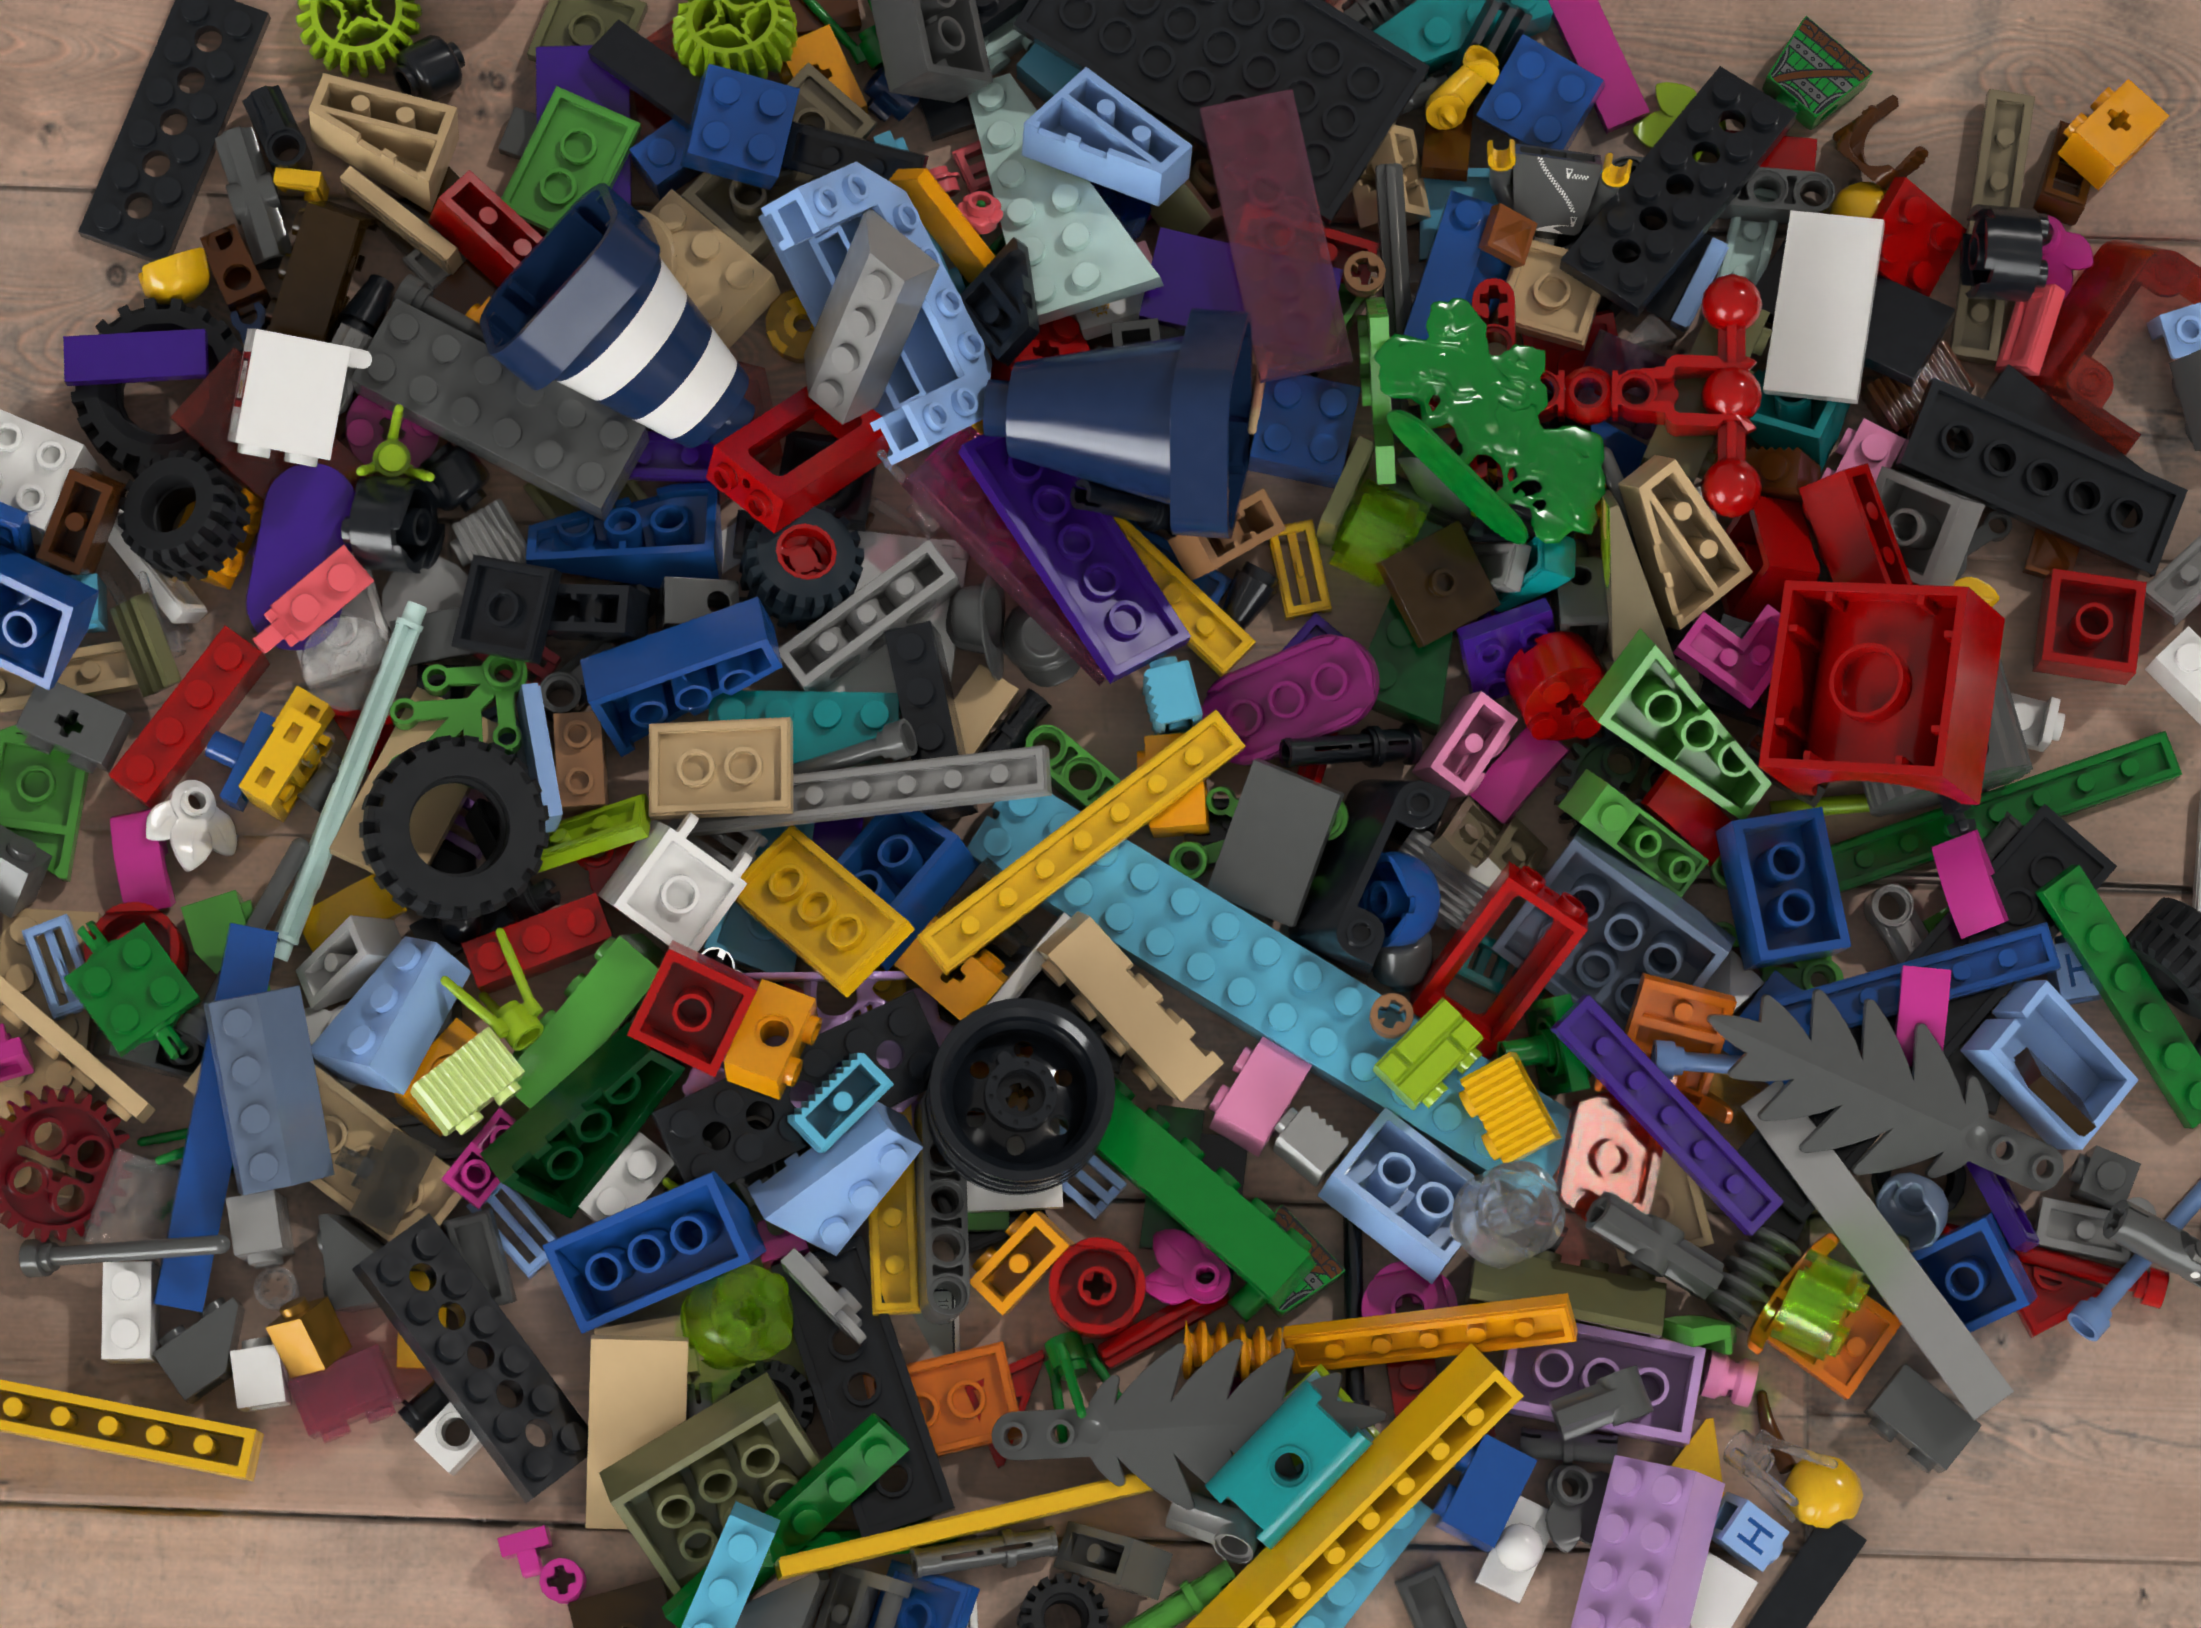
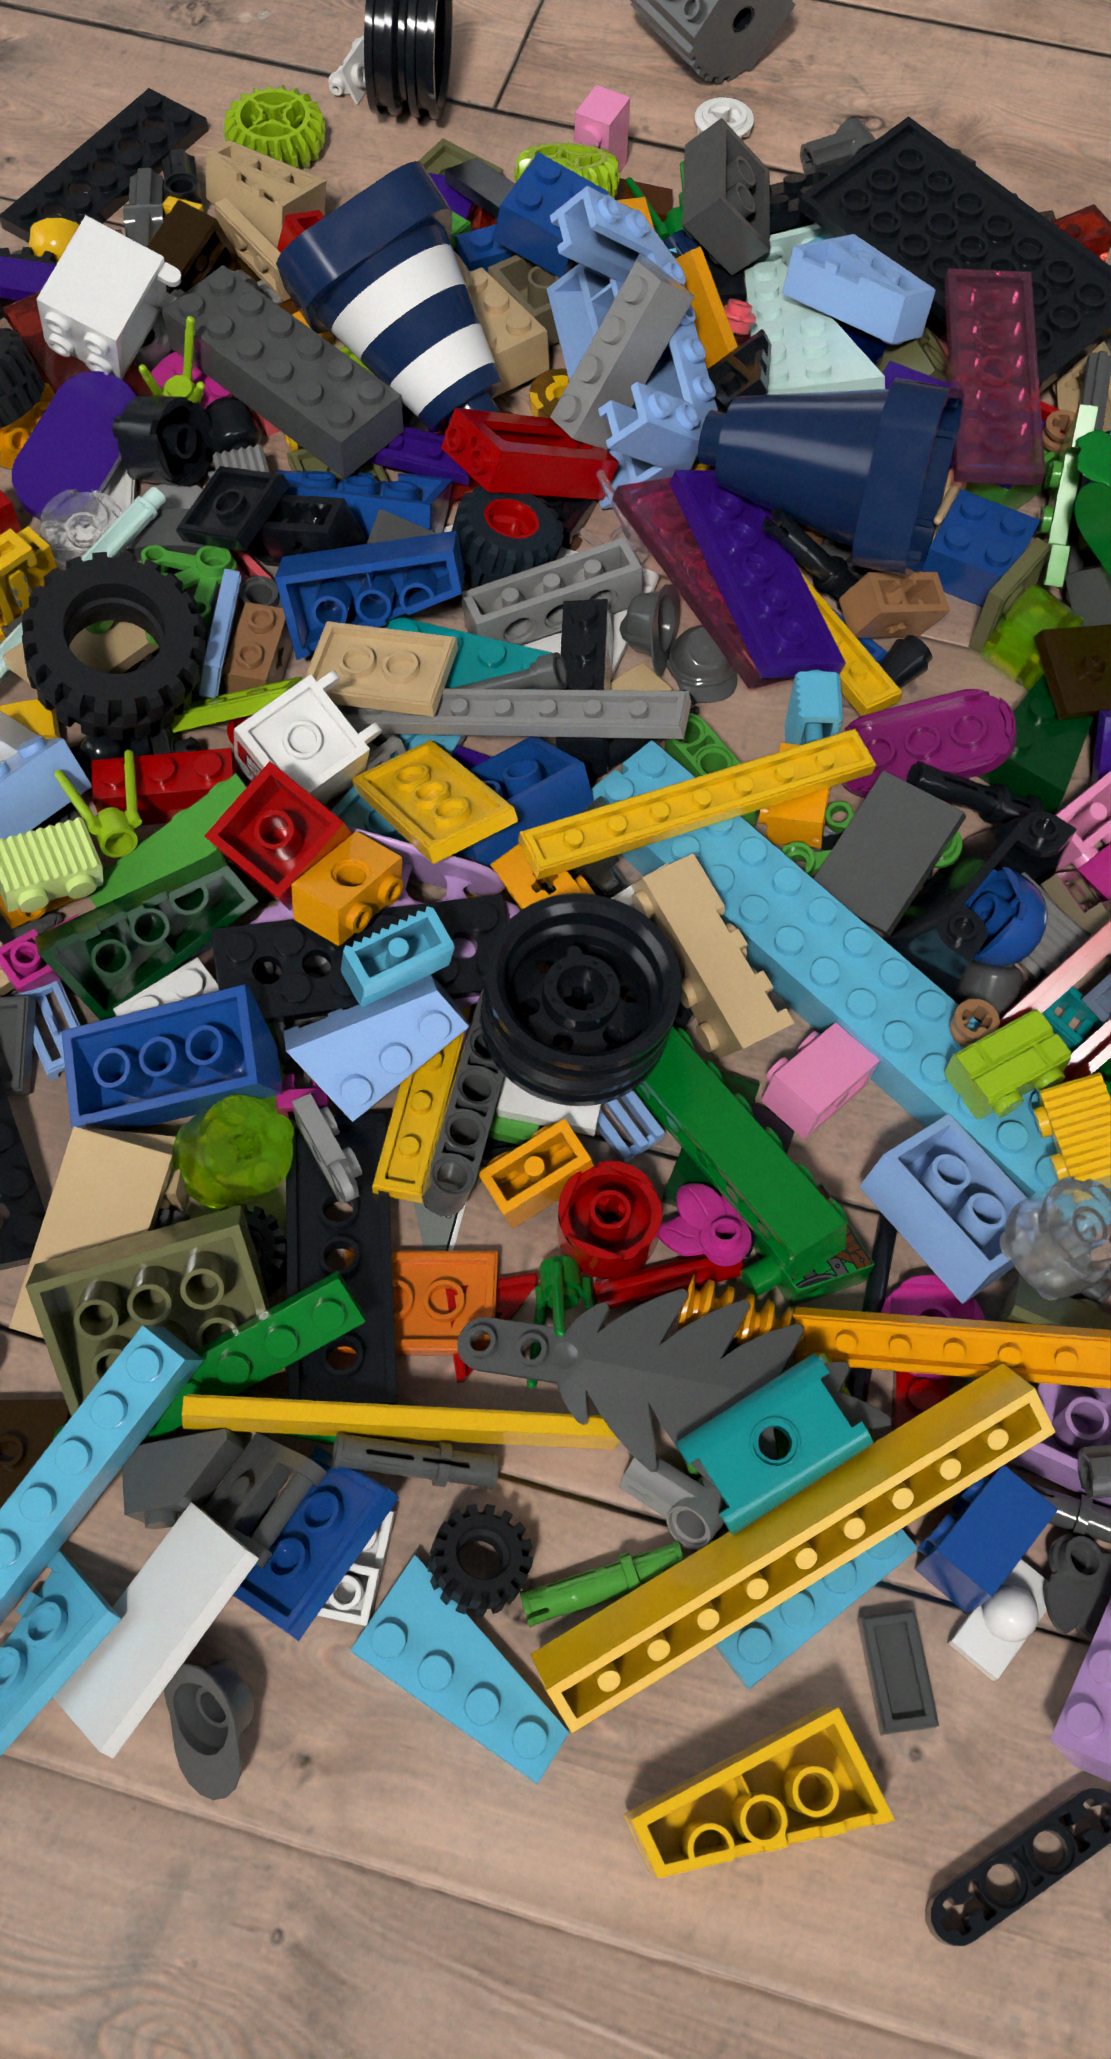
camera: 15 degrees right, 15 degrees down
coral hinge [252,545,374,654] -> none
black head [393,35,465,101] -> none
dark grey slope [1054,1521,1173,1600] -> none
yellow tile [1268,519,1332,621] -> none
light grey brick [1272,1106,1348,1187] -> none

